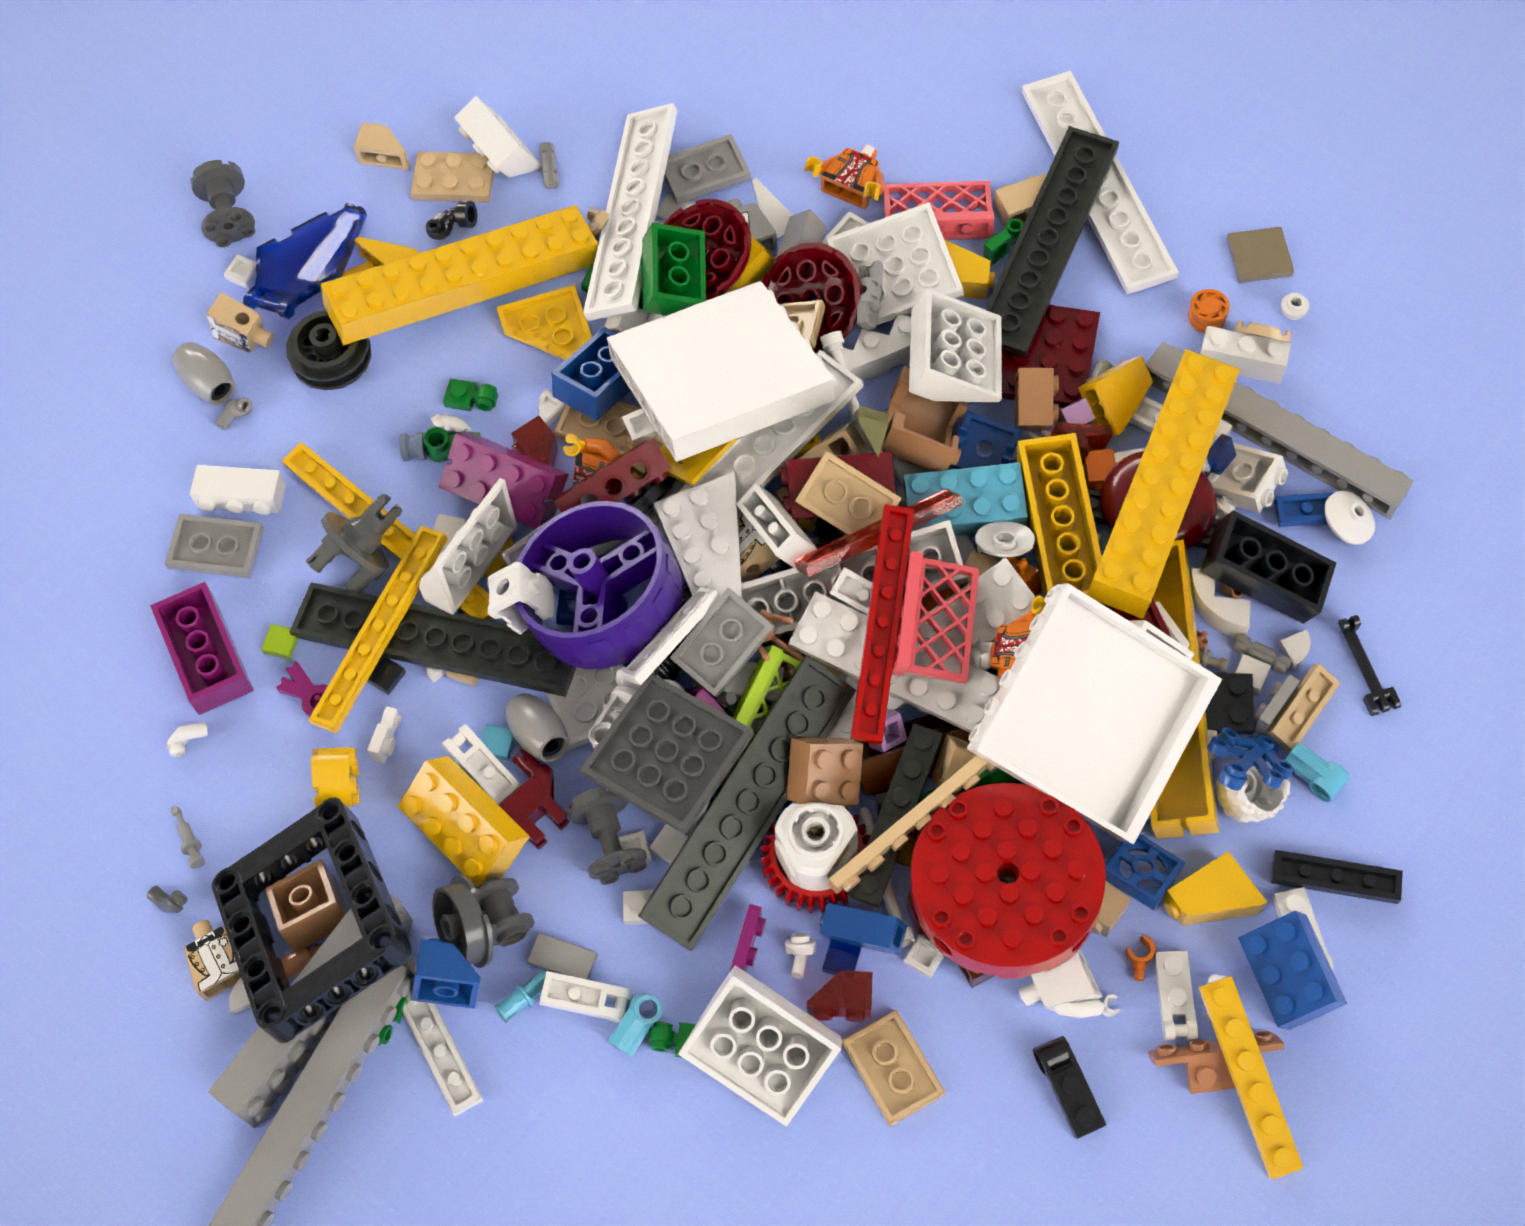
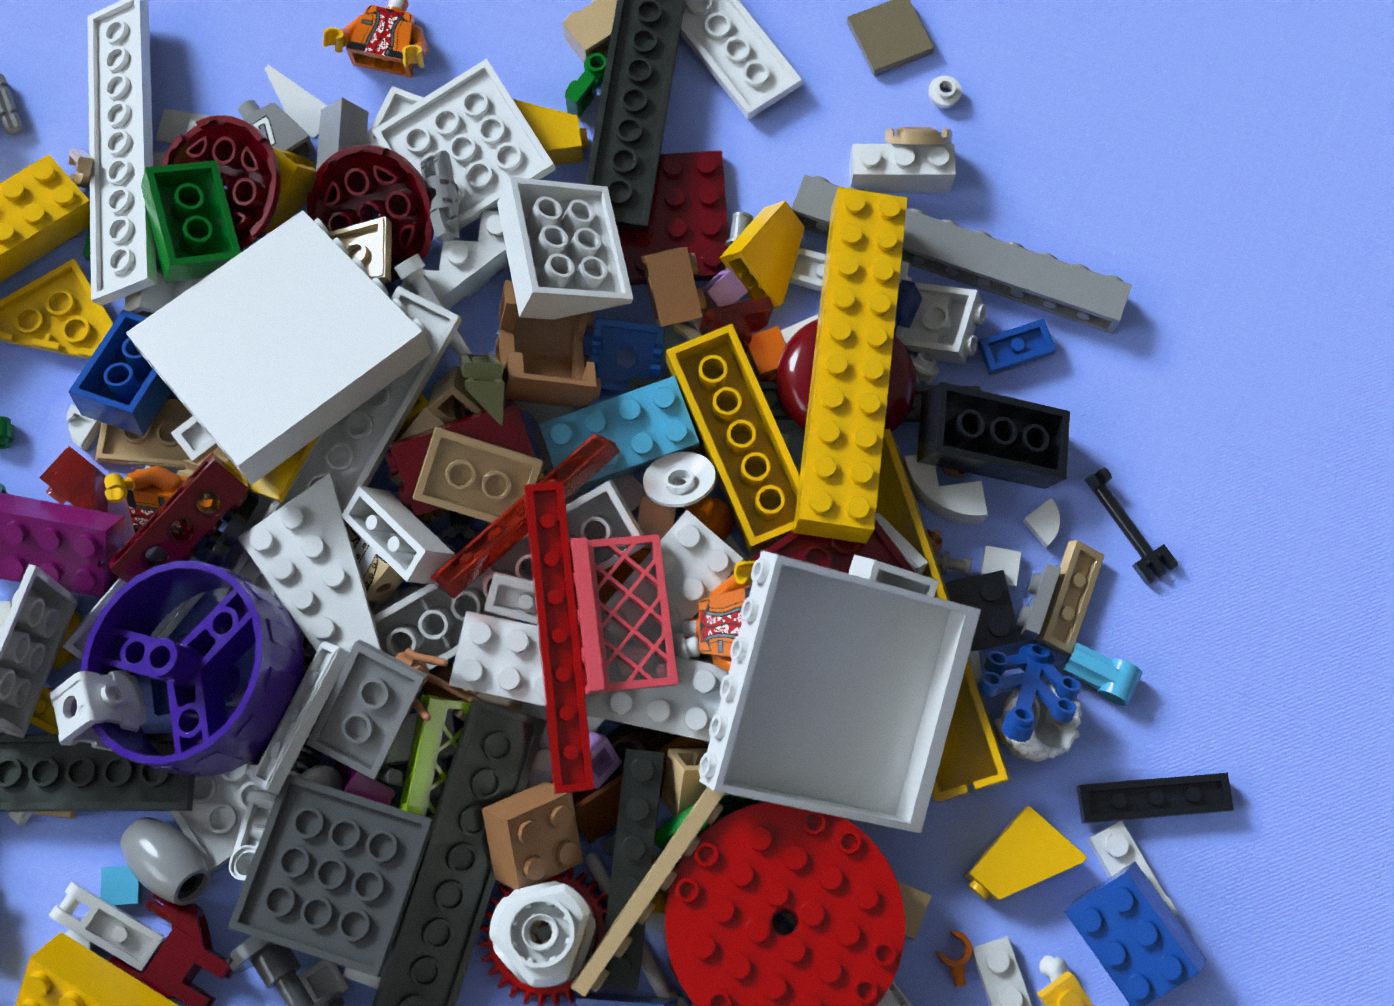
camera: 20 degrees left, 10 degrees up
light grey plate [664,134,751,204] -> none
coral fence [884,181,994,240] -> none
blue piece [1105,834,1186,911] -> none
orange wheel [1188,289,1230,333] -> none
light grey axle [1233,634,1292,674] -> none
white dish [1324,491,1375,545] -> none

